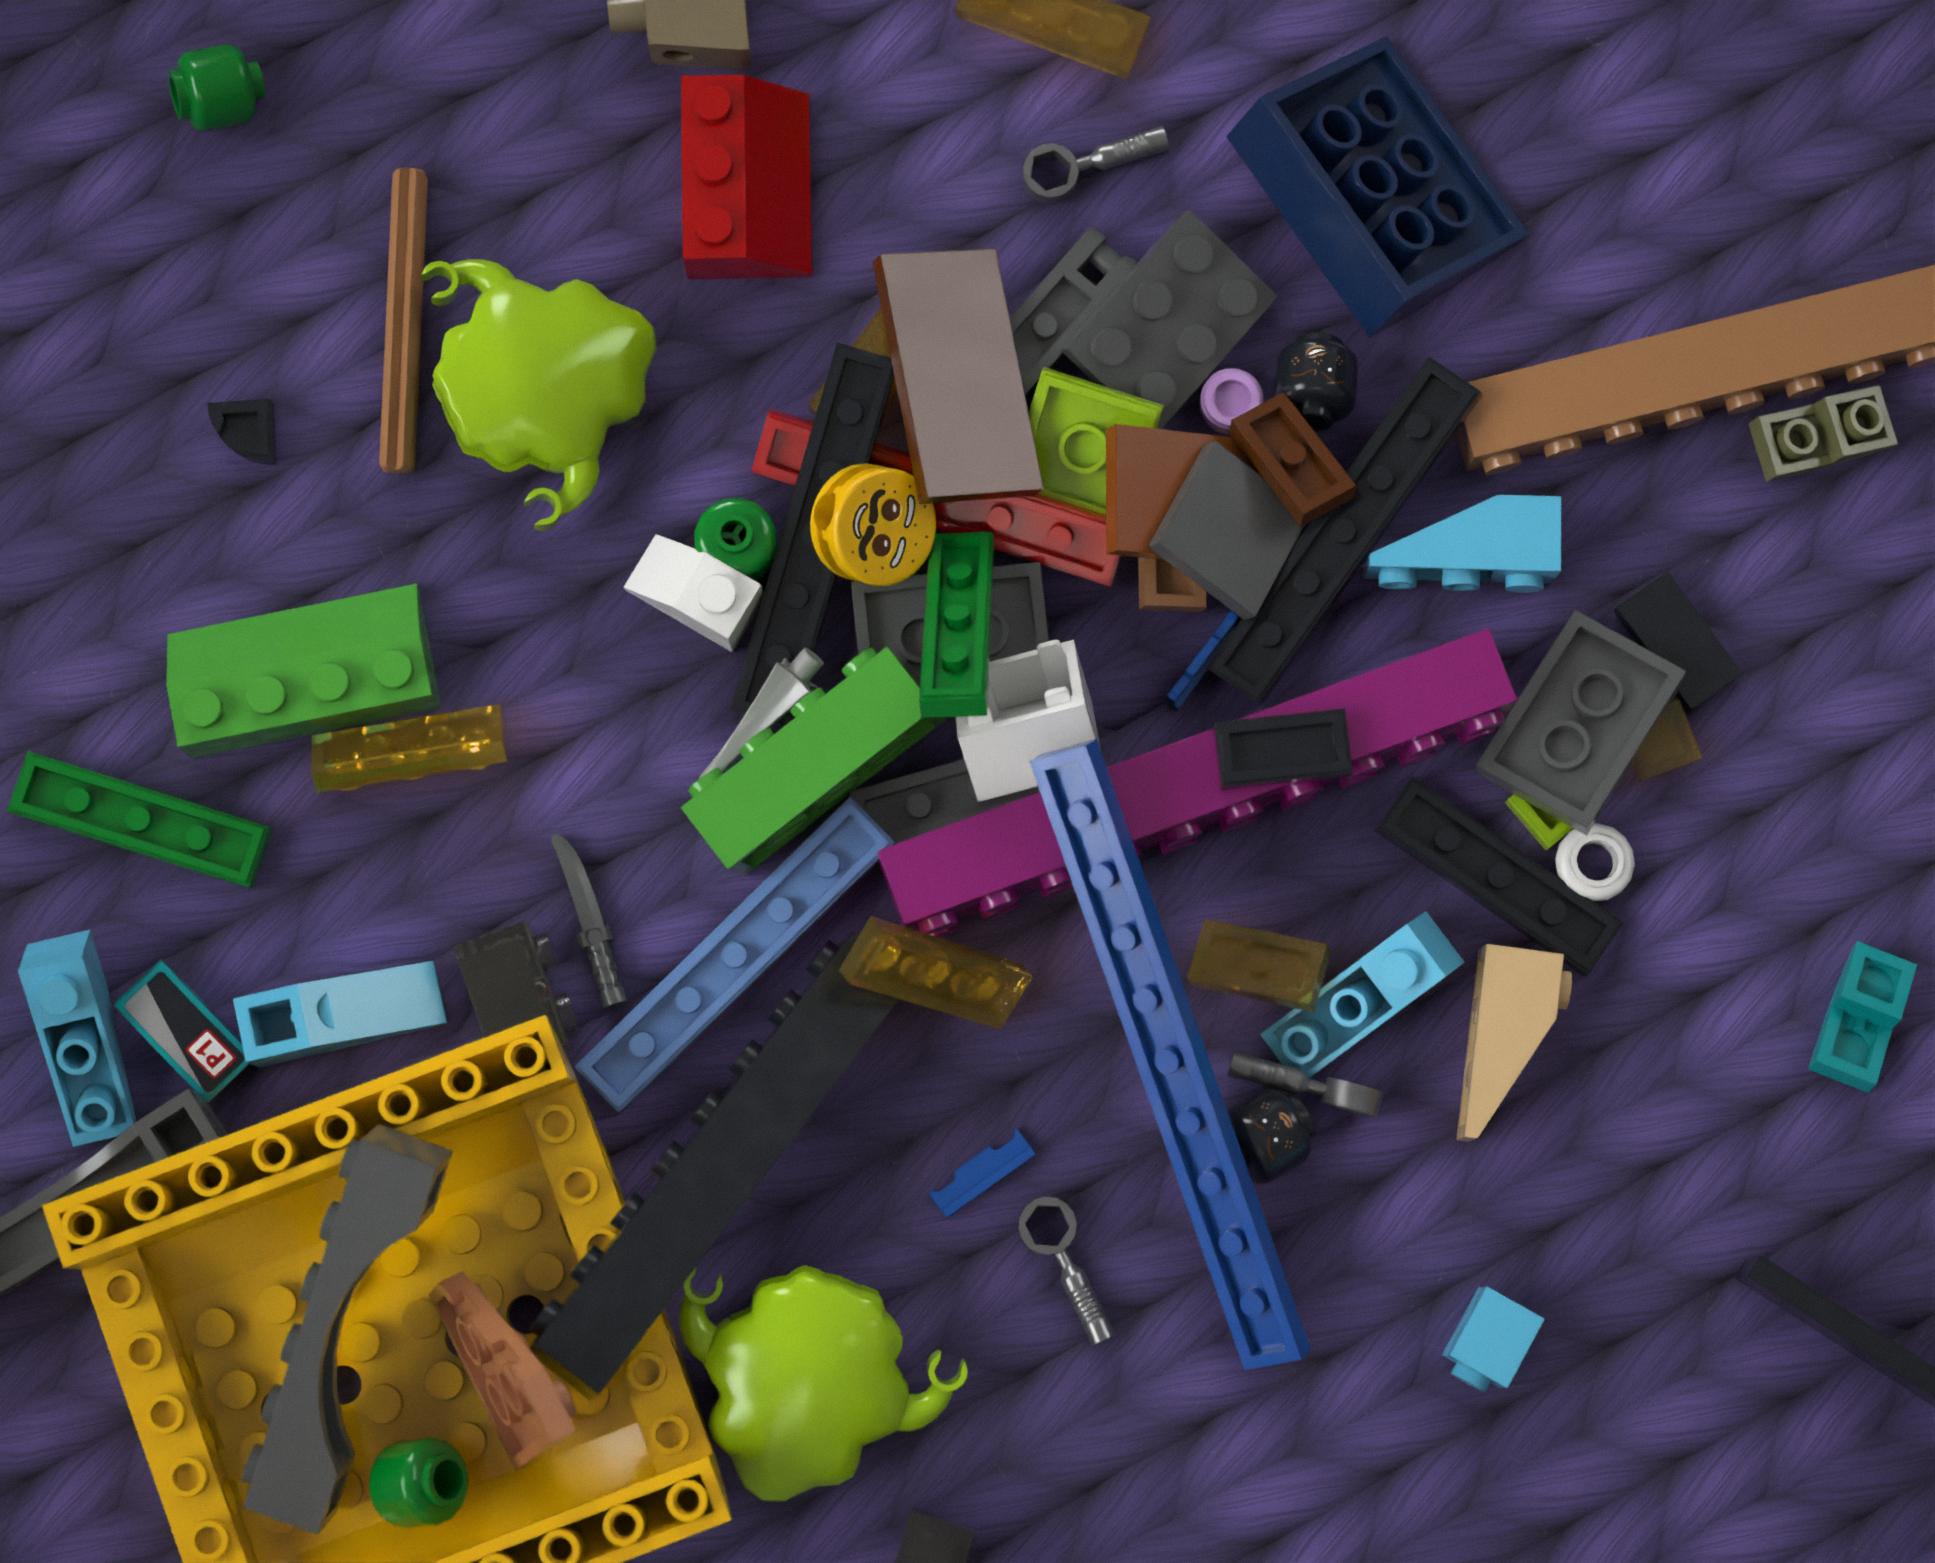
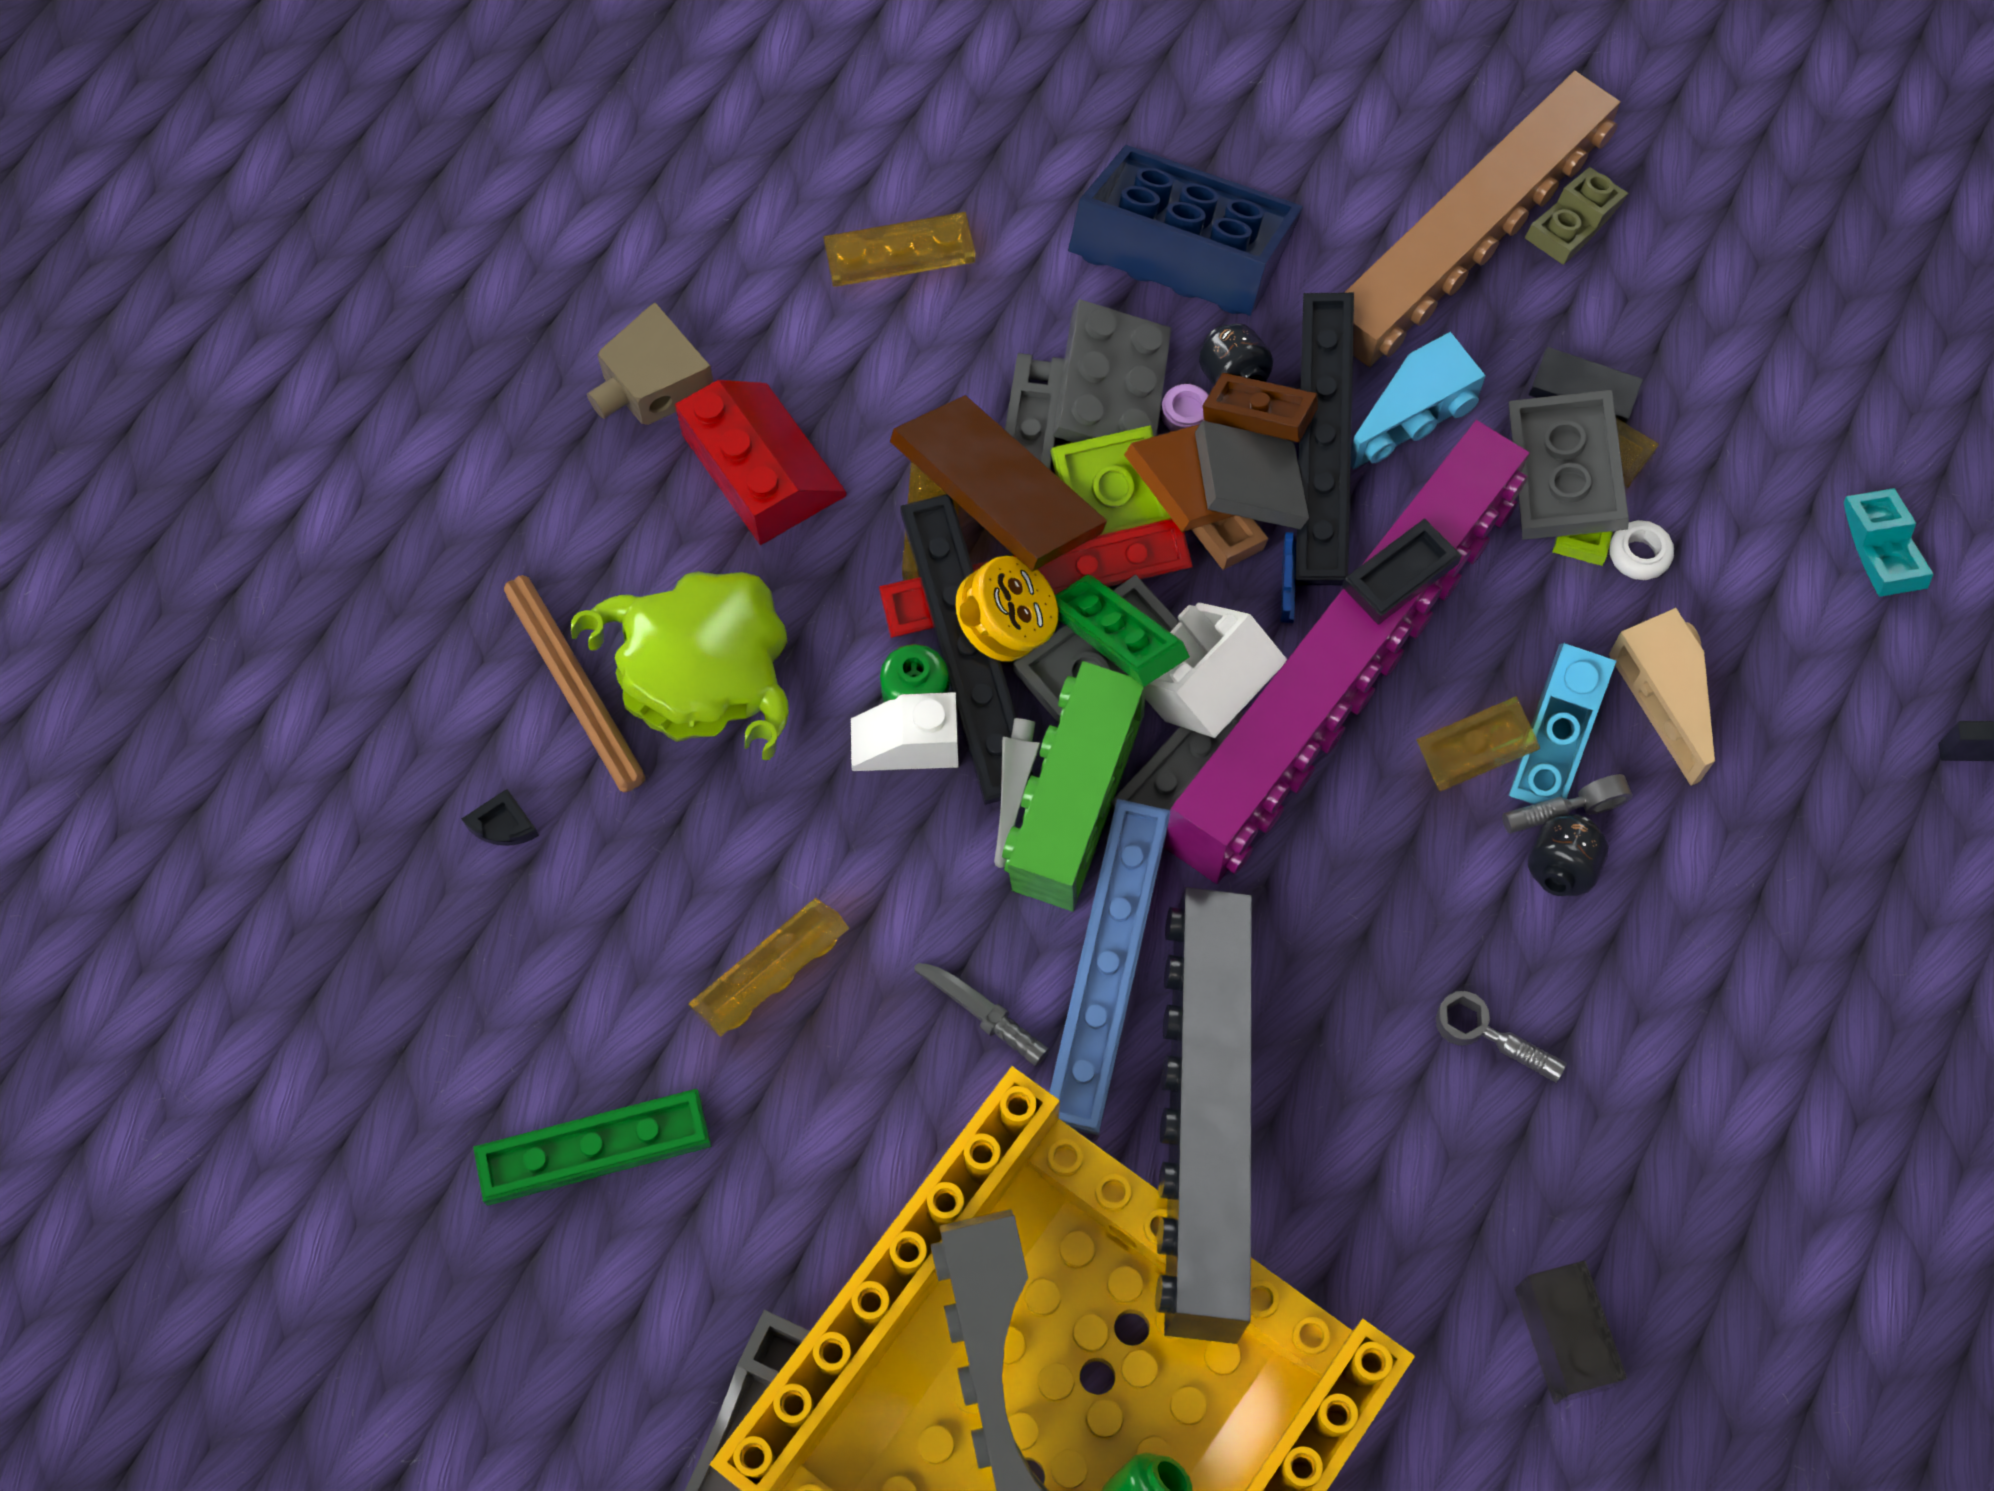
camera: 30 degrees left, 15 degrees down
medium azure slope [18,929,136,1147] -> none
slope [114,959,249,1102] -> none
bright green slope [166,583,442,759] -> none
green head [168,44,265,132] -> none
medium azure slope [233,961,448,1068] -> none
nougat plate [429,1271,576,1471] -> none
clear smoke brick [453,920,579,1051] -> none
lime piece [679,1265,968,1502] -> none
clear yellow plate [839,916,1033,1029] -> none
blue piece [928,1128,1036,1219] -> none
flat silver piece [1022,126,1169,204] -> none
blue plate [1029,739,1311,1370] -> none
black tile [1375,777,1624,977] -> none
medium azure brick [1442,1286,1545,1393] -> none

